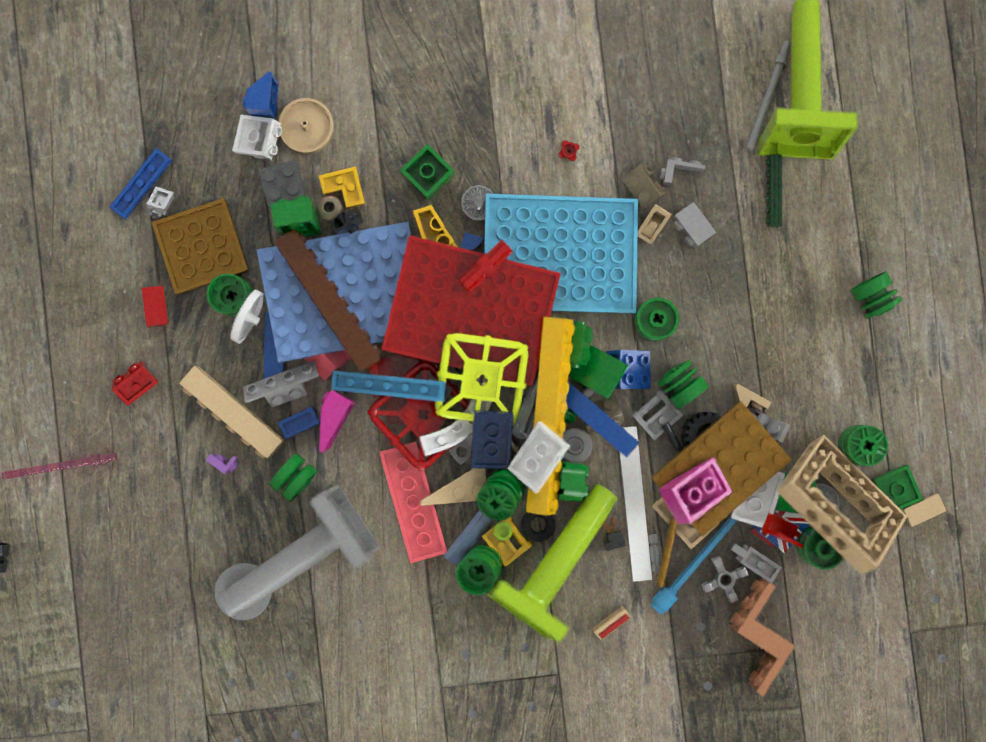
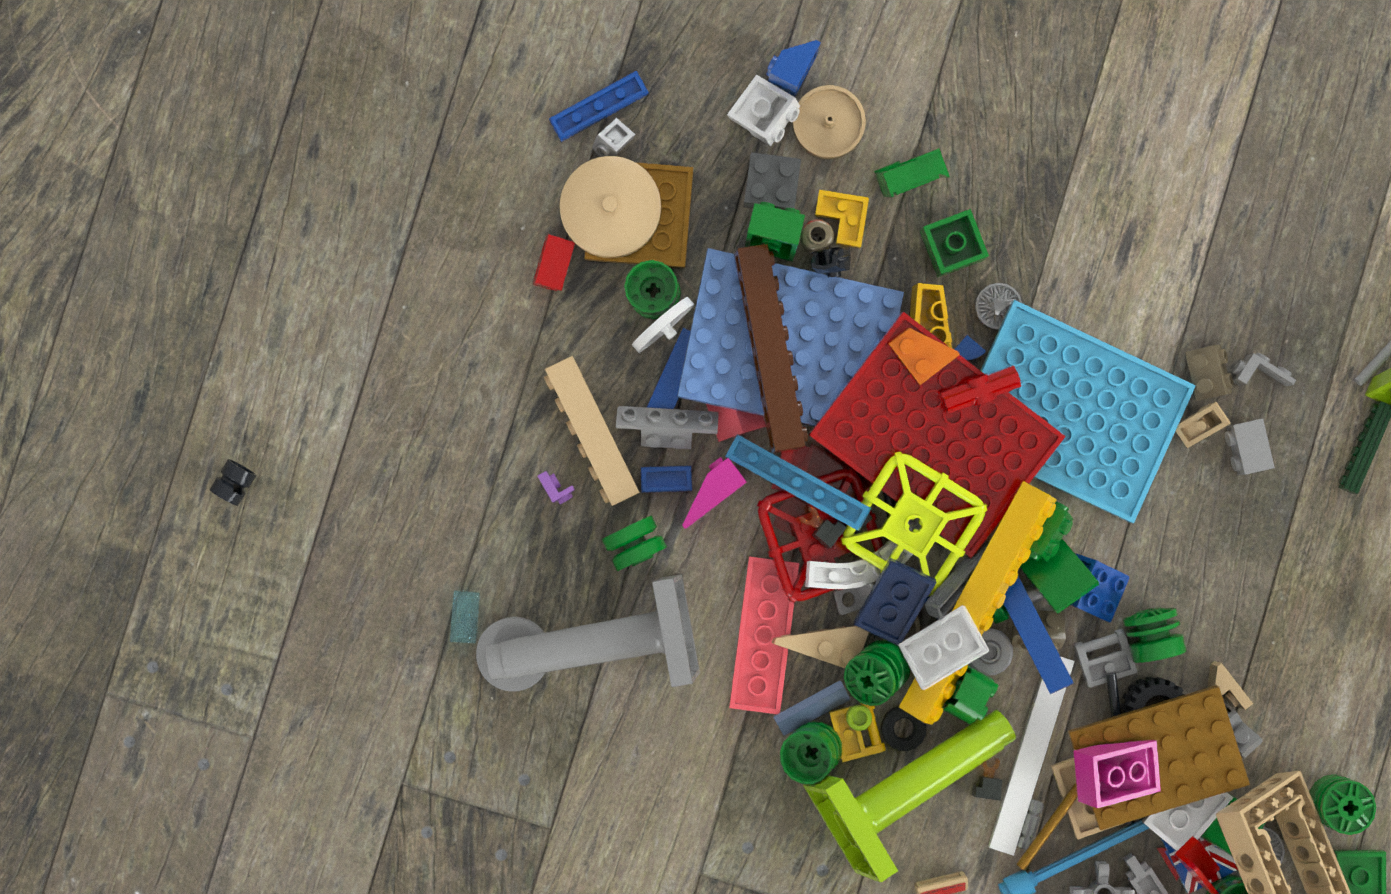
camera: 25 degrees right, 0 degrees up
clear pink bar [2,453,118,479] -> none
red bracket [112,361,158,406] -> none
red plate [558,140,580,162] -> none
green wheel [634,298,679,341] -> none
none -> clear light blue plate [450,591,480,643]
none -> tan dish [560,156,661,258]
none -> pearl dark grey piece [800,507,846,548]
none -> green piece [874,148,950,197]
none -> orange wing [888,328,960,385]

